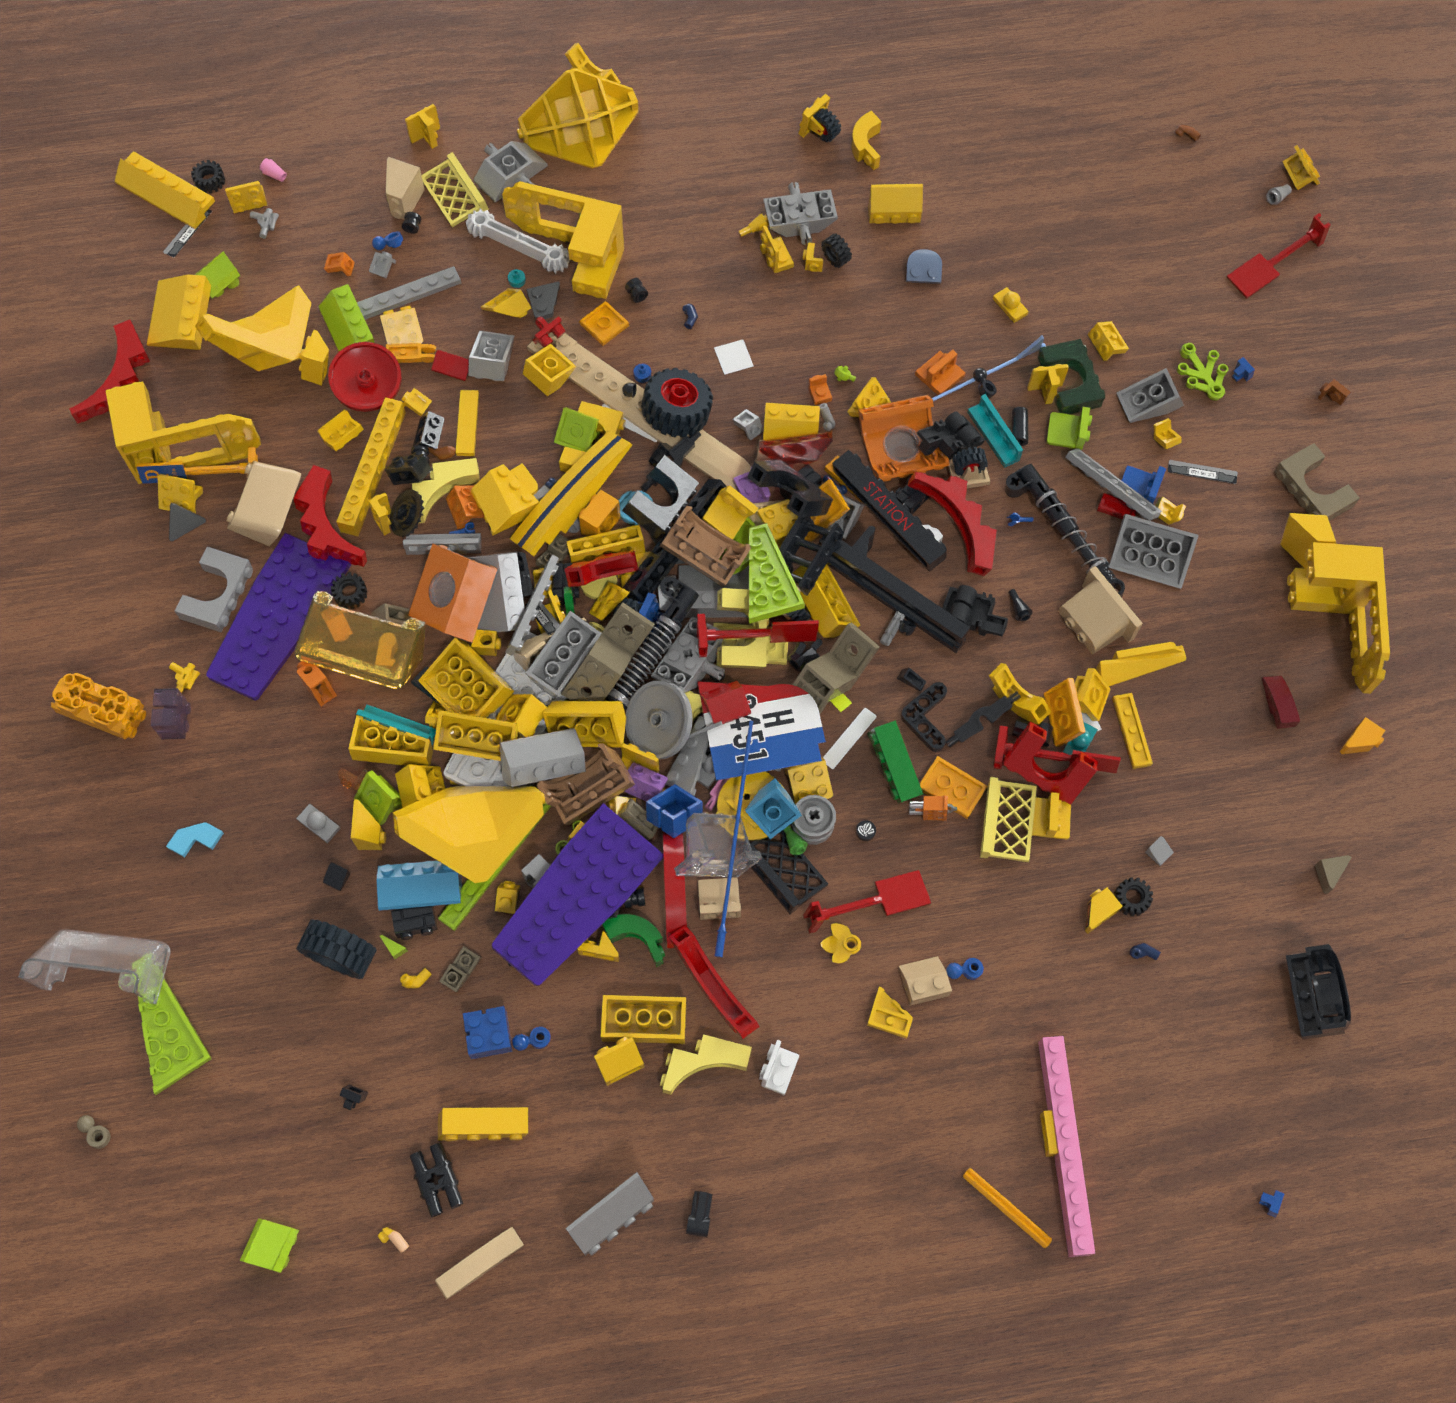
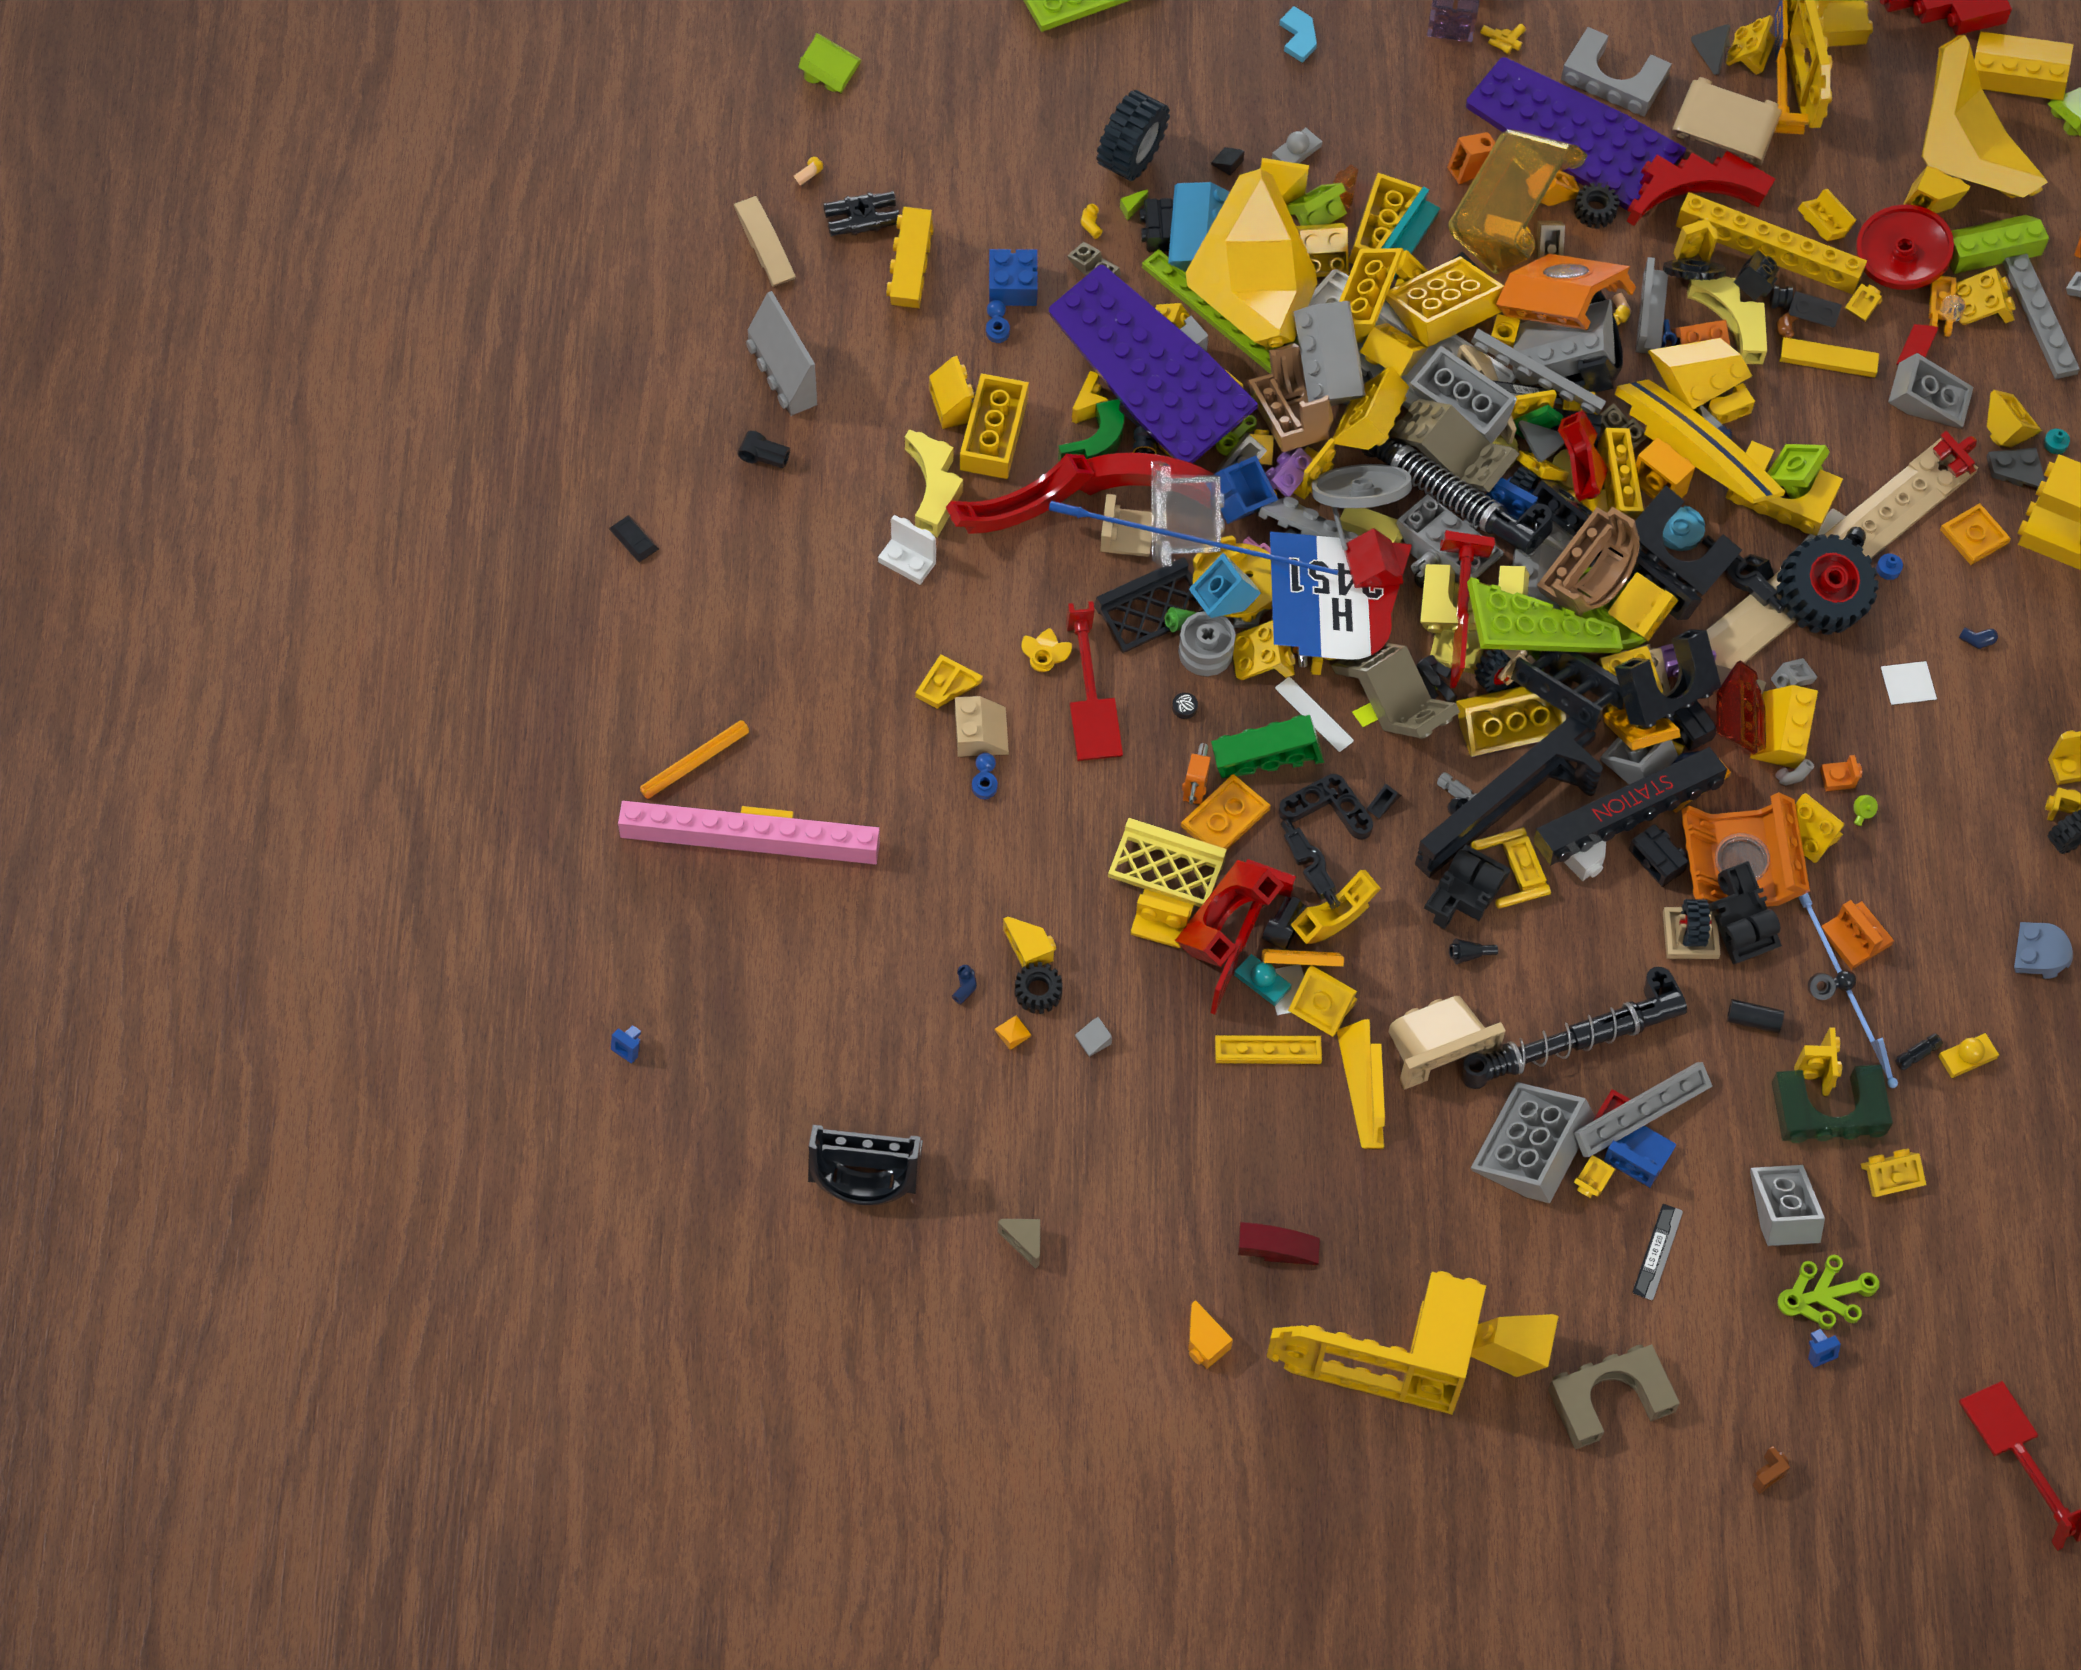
camera: 100 degrees right, 5 degrees down
black tile [340,1084,368,1110] -> none
yellow slope [523,344,576,396] -> none
black wheel [625,278,648,303] -> none
red arch [908,472,997,576] -> none
teal fence [967,394,1023,468] -> none
blue hand [1007,513,1033,527] -> none
lime bracket [1047,407,1092,450] -> none
yellow bracket [1154,418,1181,449] -> none
none -> black tile [609,515,659,562]
none -> light orange slope [995,1015,1031,1050]
none -> yellow plate [1471,827,1551,909]
none -> dark grey piece [1518,420,1565,463]
none -> black axle [1895,1033,1943,1070]
none -> clear piece [1939,295,1966,322]

